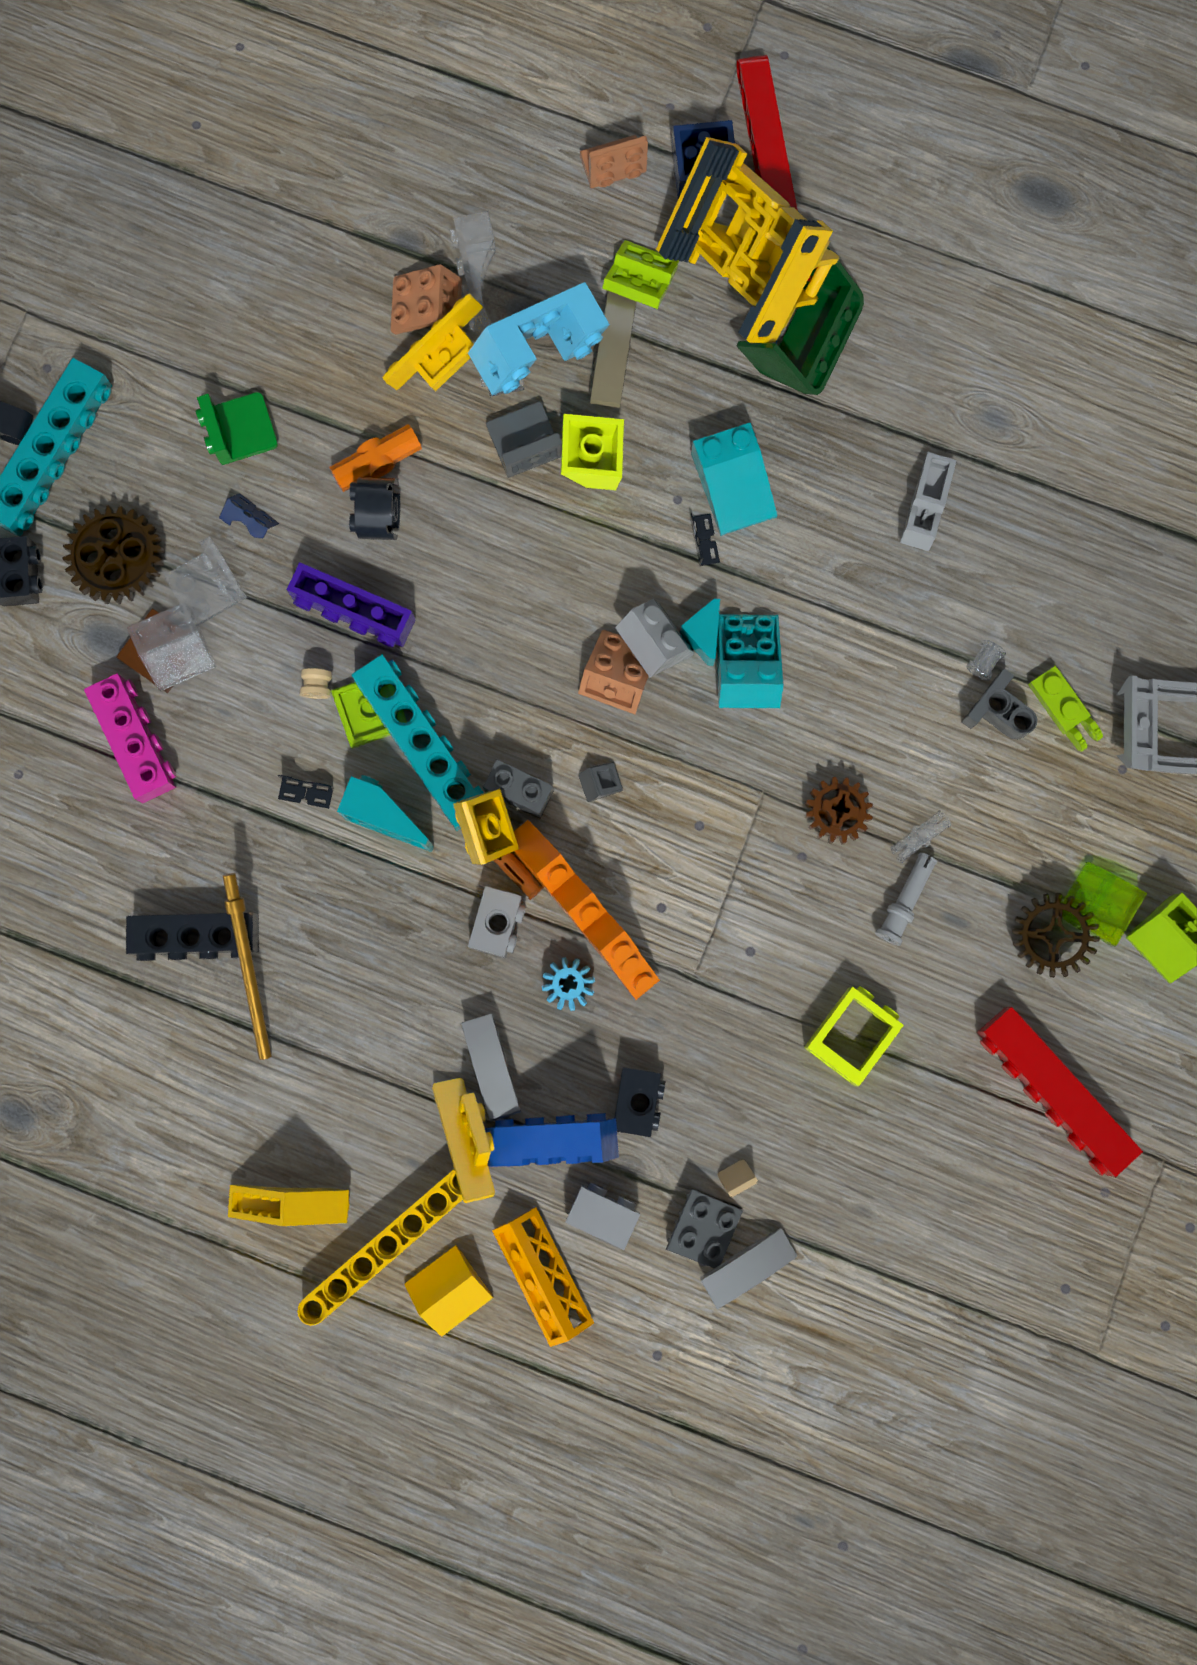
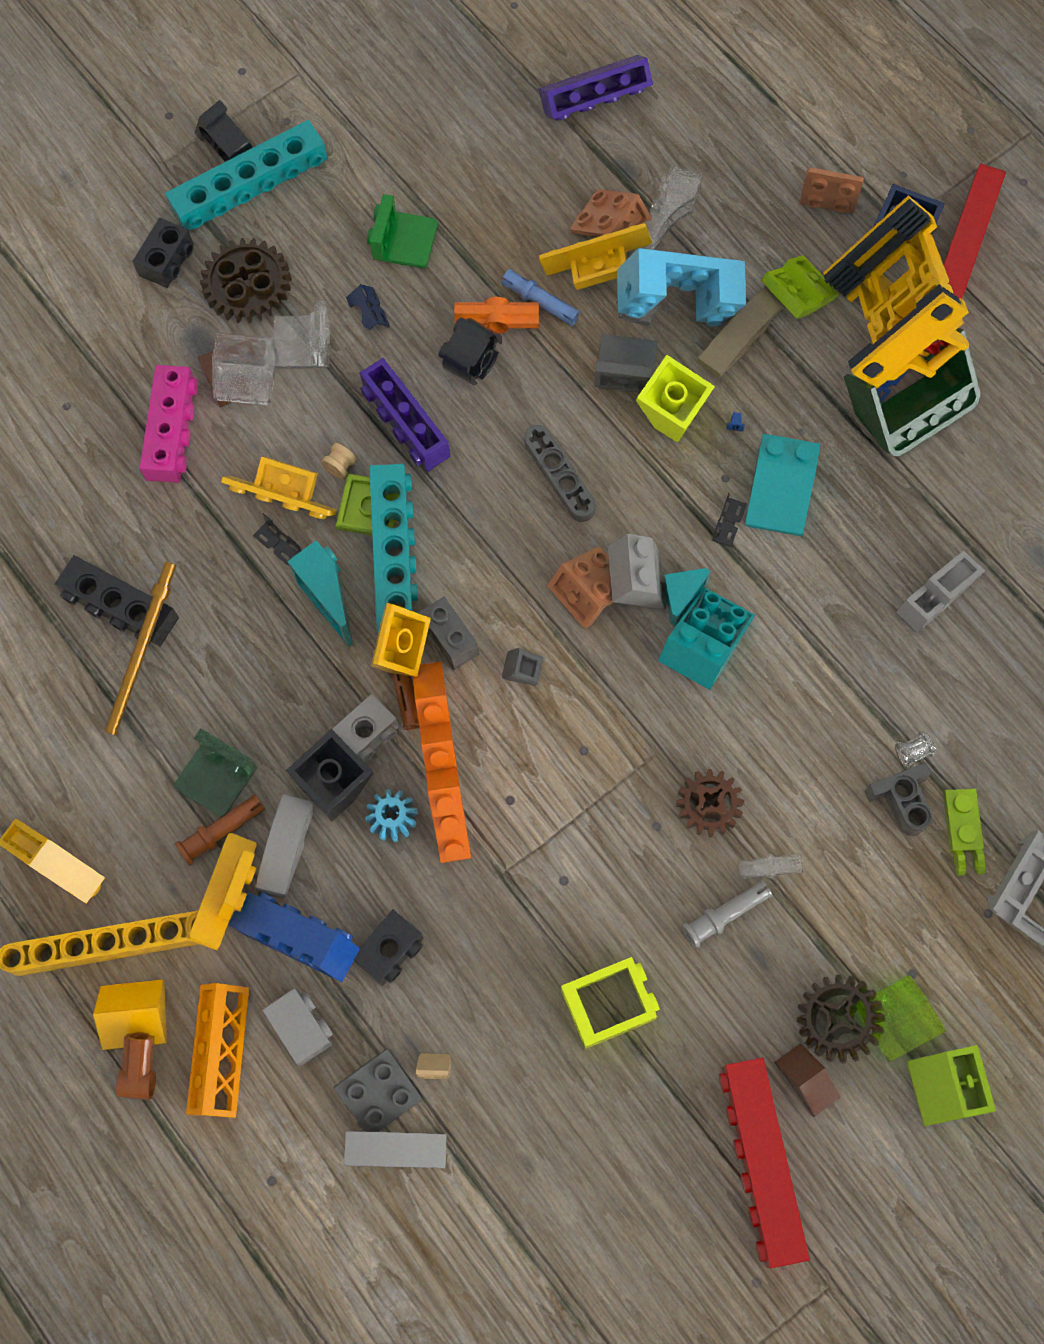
camera: 35 degrees right, 10 degrees down
none -> dark orange piece [116,1032,156,1100]
none -> clear green bracket [173,728,257,817]
none -> dark orange pin [174,794,265,866]
none -> yellow bracket [221,456,337,519]
none -> black slope [286,729,374,822]
none -> medium blue pin [501,269,581,327]
none -> dark grey beam [525,425,595,522]
none -> dark purple brick [538,55,653,121]
none -> blue piece [726,412,745,431]
none -> reddish brown slope [774,1043,840,1117]

